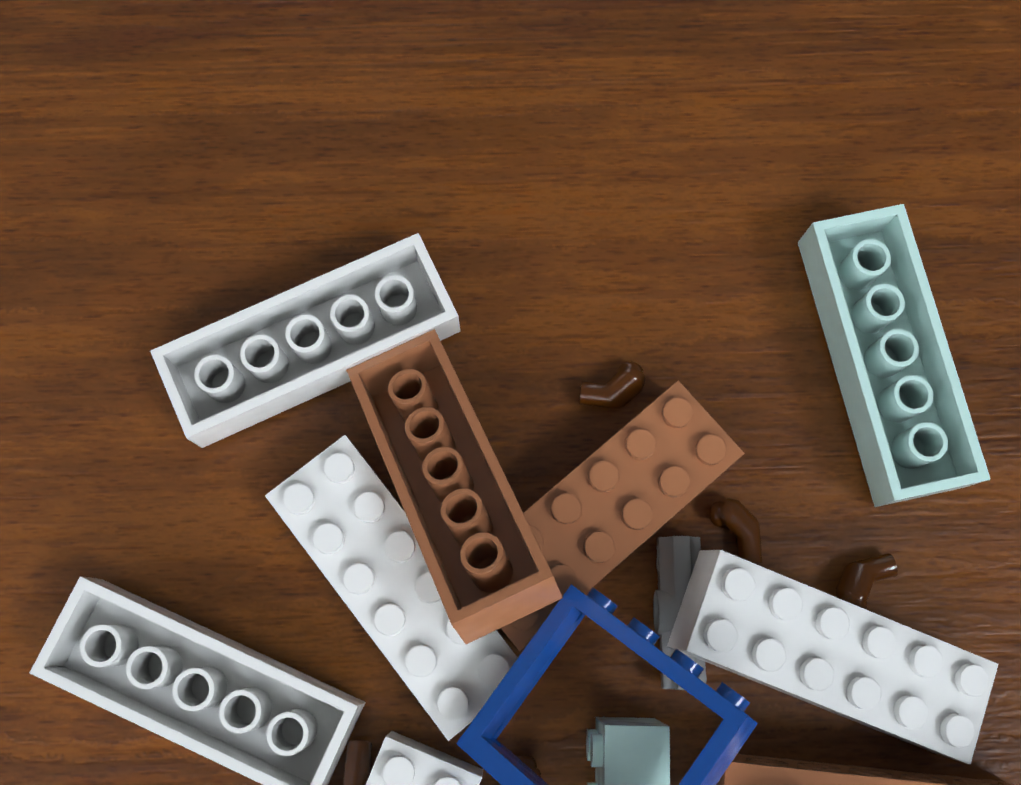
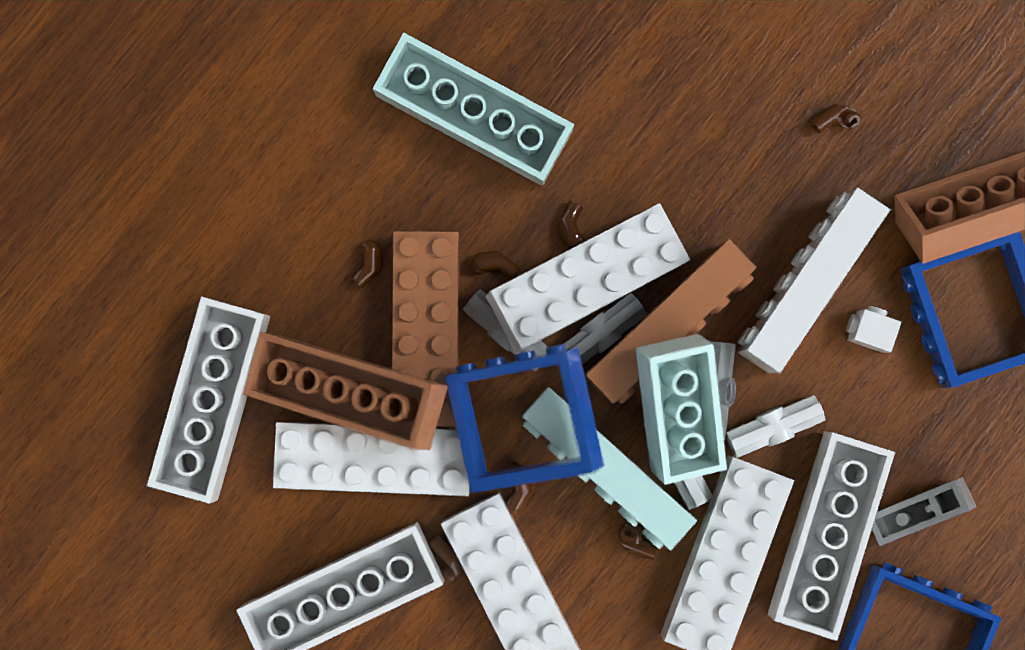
camera: 50 degrees left, 10 degrees up
none -> light grey piece [562,293,647,364]

